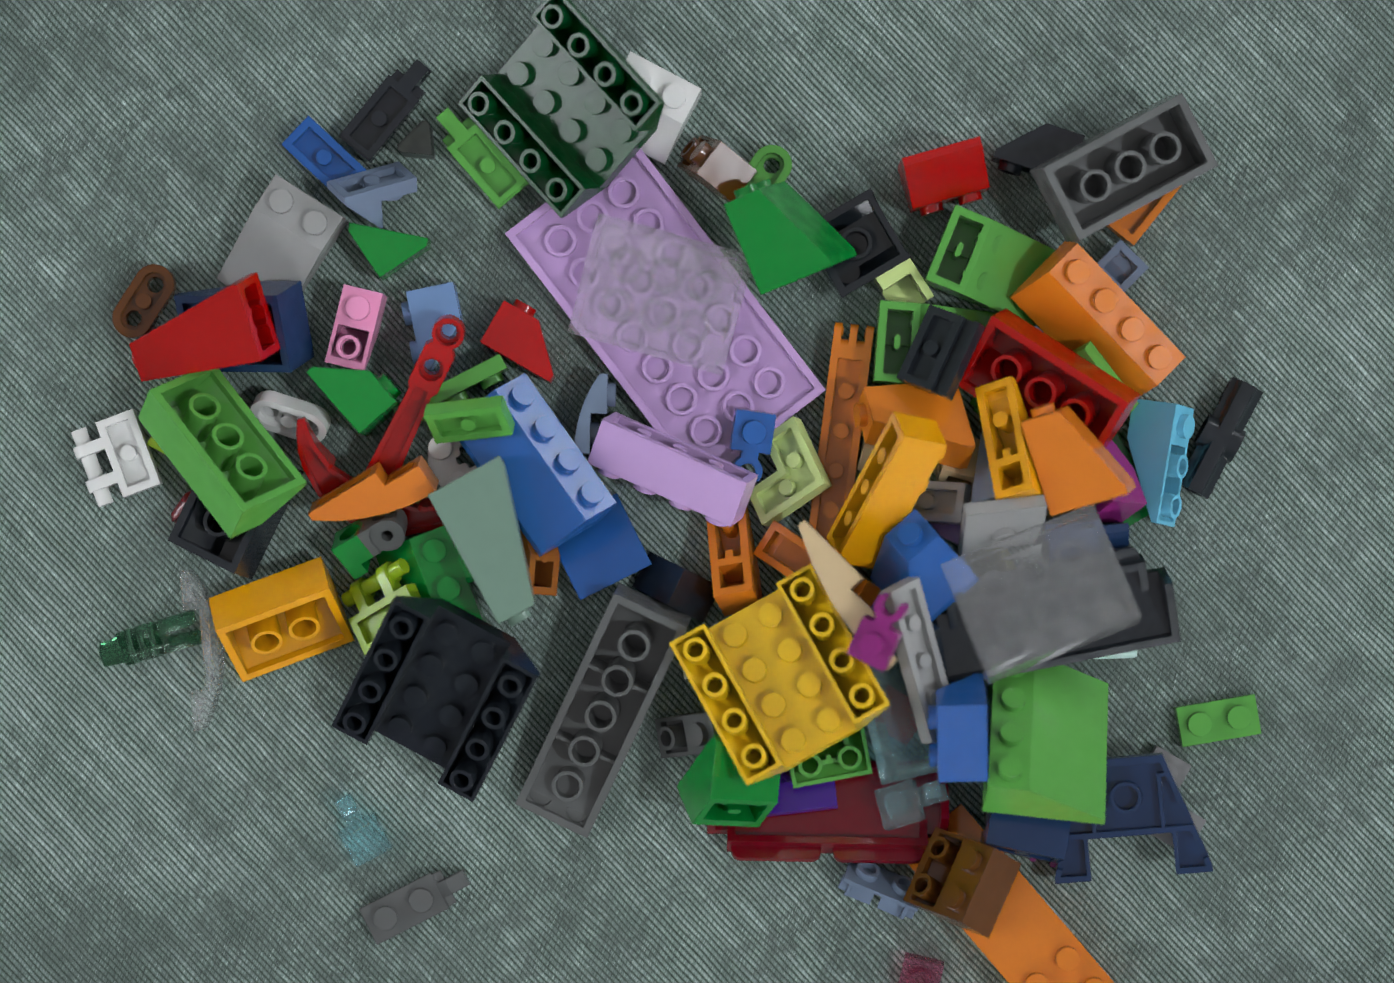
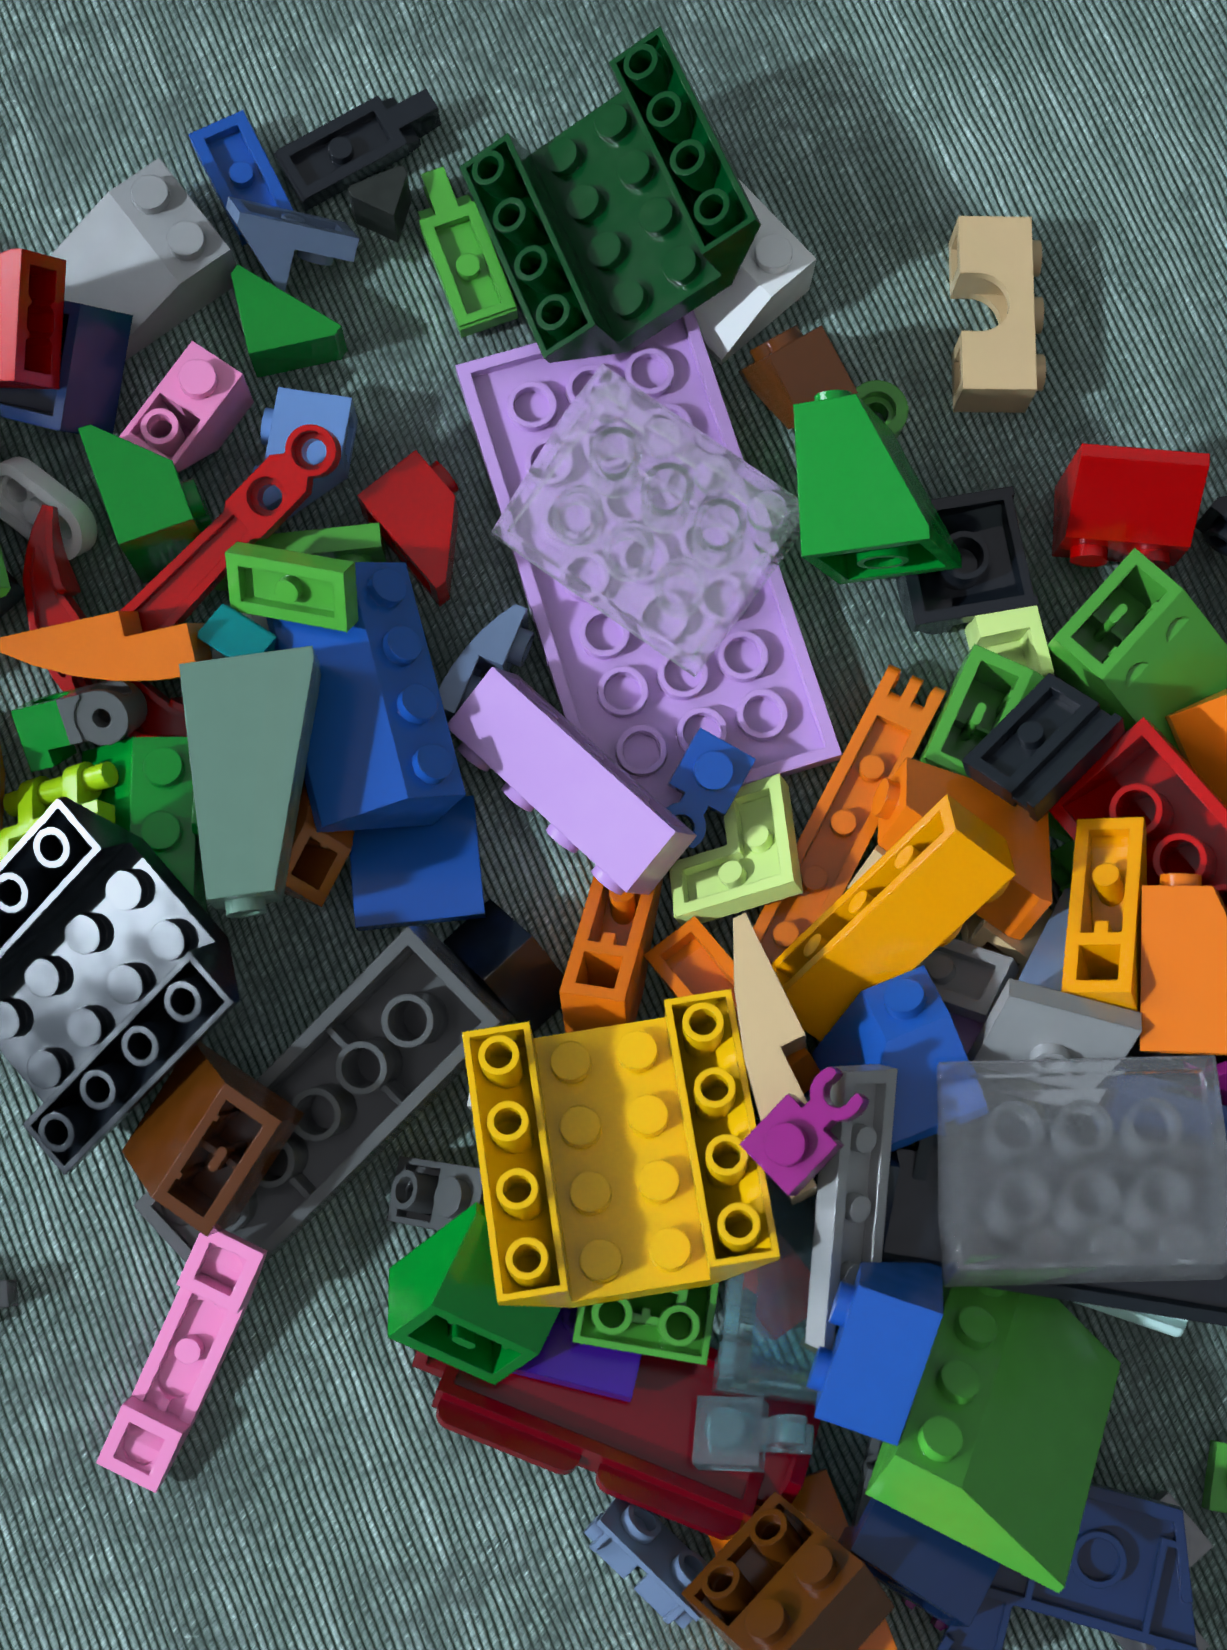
camera: 10 degrees right, 10 degrees down
none -> bright pink slope [96,1229,267,1493]
none -> reddish brown slope [121,1042,304,1237]
none -> teal slope [197,603,276,657]
none -> tan arch [949,216,1046,413]

